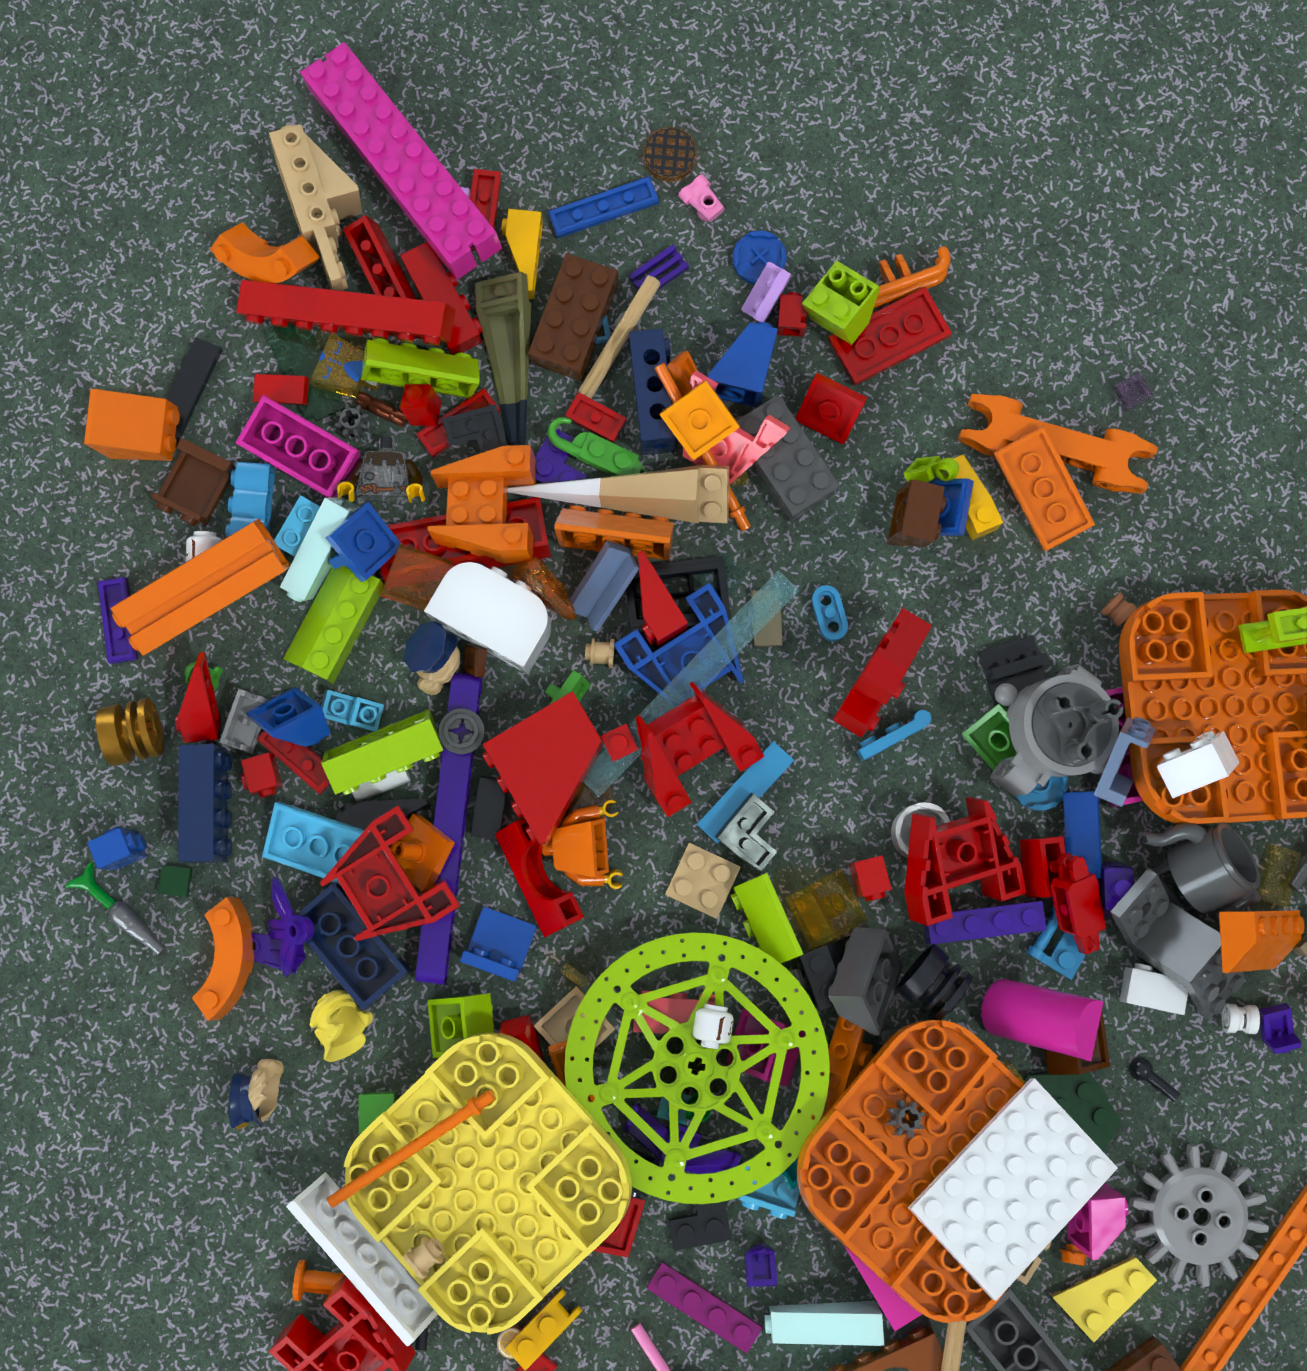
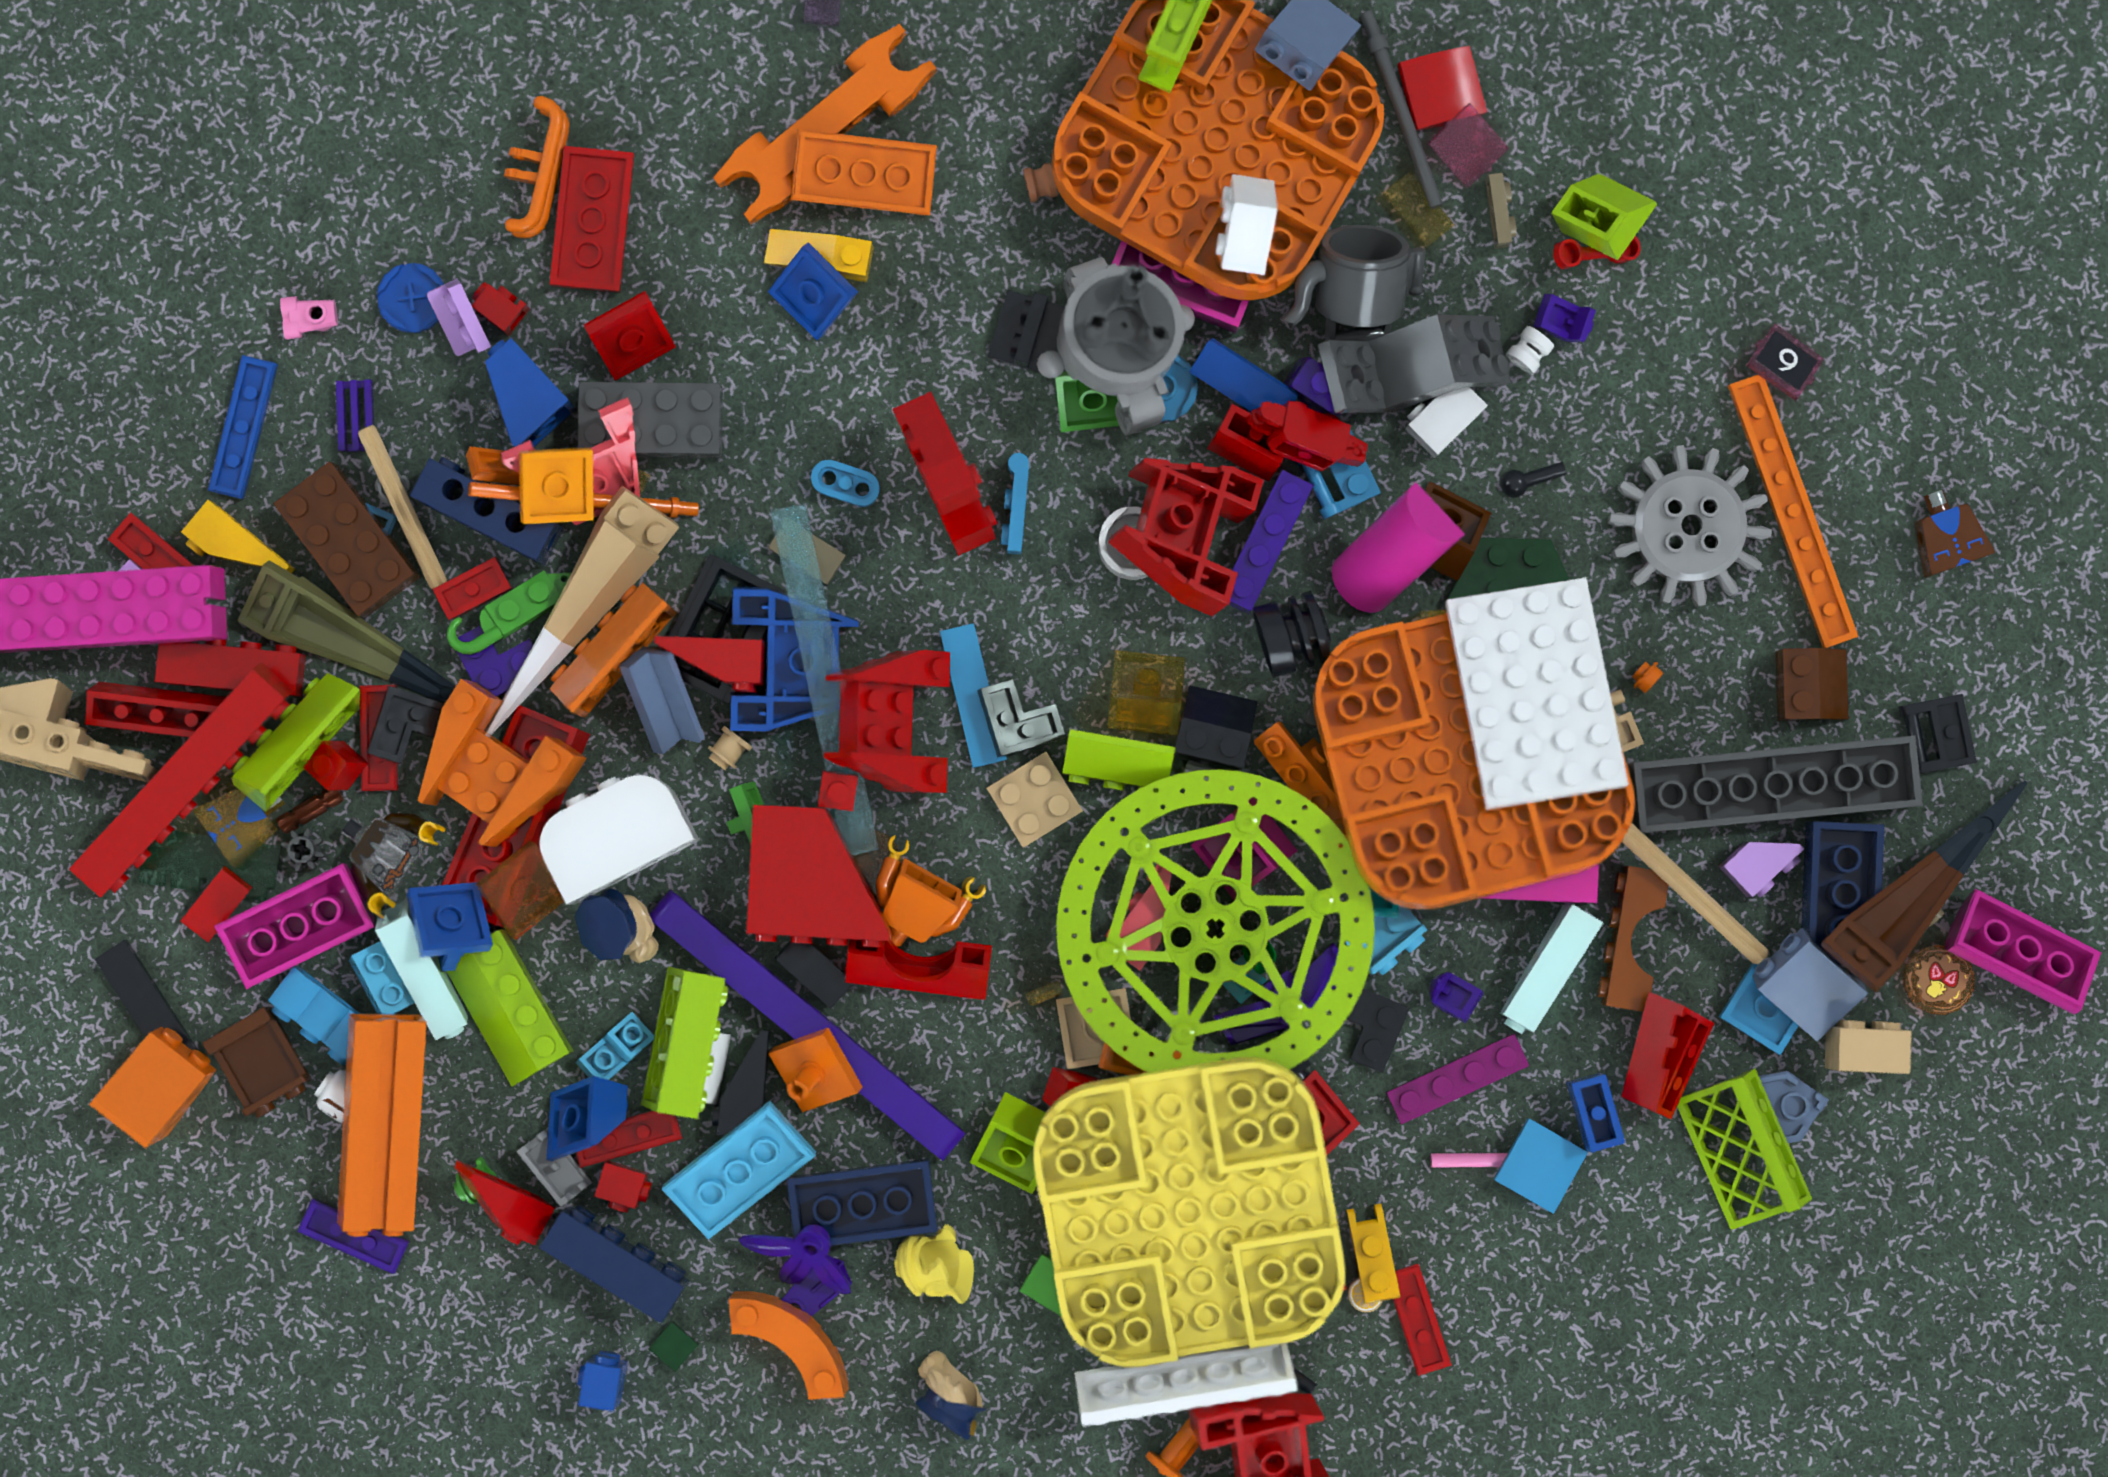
camera: 65 degrees left, 5 degrees up
flat silver piece [65,862,166,956] -> none
pearl gold wheel [96,698,164,766] -> none
orange brick [210,222,320,283] -> none
red wedge [320,805,460,941] -> none
orange bar [327,1090,496,1208] -> none
tan brick [404,1236,444,1279] -> none
dark grey gear [439,709,485,755] -> none
blue bracket [460,907,537,982] -> none
reddish brown tile [462,644,487,677] -> none
clear orange slope [512,557,577,620] -> none
tile [643,127,697,182] -> none
white head [693,1004,734,1049] -> none
lime slope [802,260,880,345] -> none
dark grey slope [829,928,903,1036] -> none
red brick [848,855,892,902] -> none
dark grey gear [885,1100,925,1138] -> none
reddish brown slope [887,479,946,547] -> none
lime plate [903,456,959,482] -> none
light yellow wing [1051,1256,1157,1342] -> none
slope [1067,1183,1128,1260] -> none
sand blue panel [1094,717,1156,807] -> none
orange slope [1219,910,1305,973] -> none

